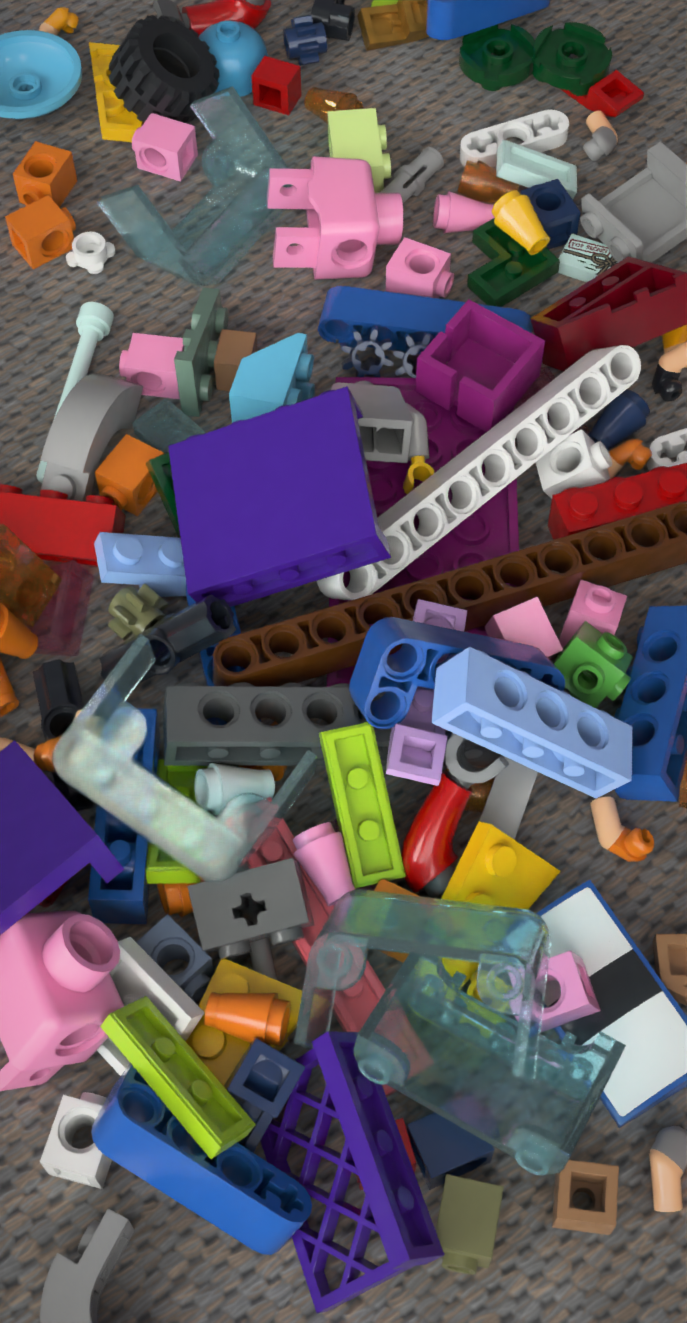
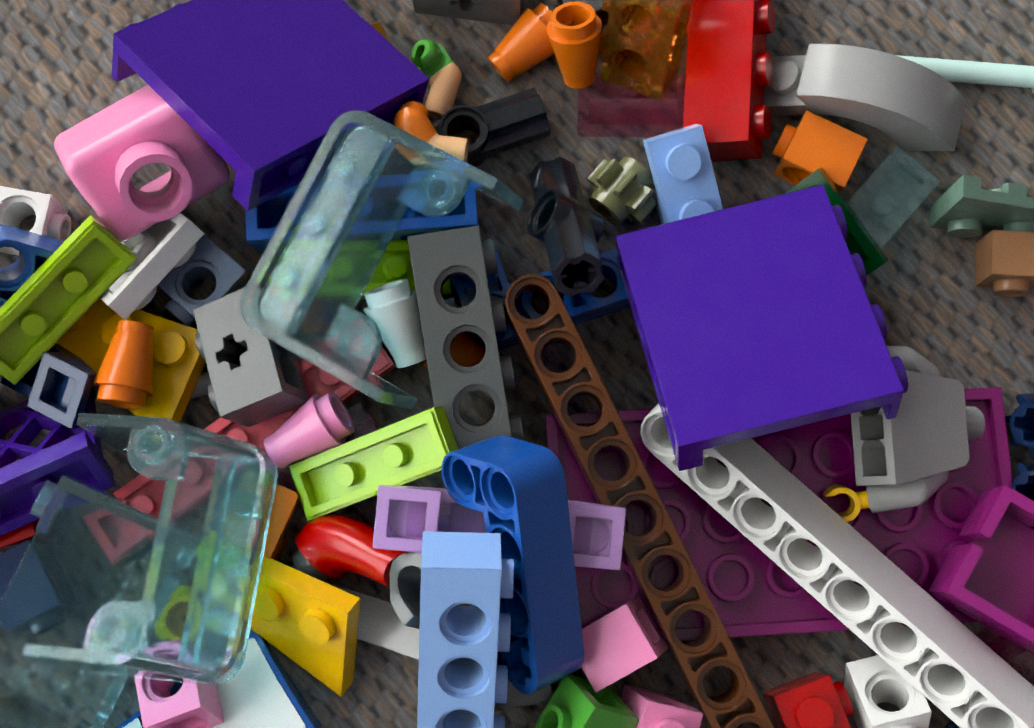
camera: 85 degrees right, 20 degrees up
bright pink brick [119,333,184,399] -> none
medium azure slope [229,333,315,423] -> none

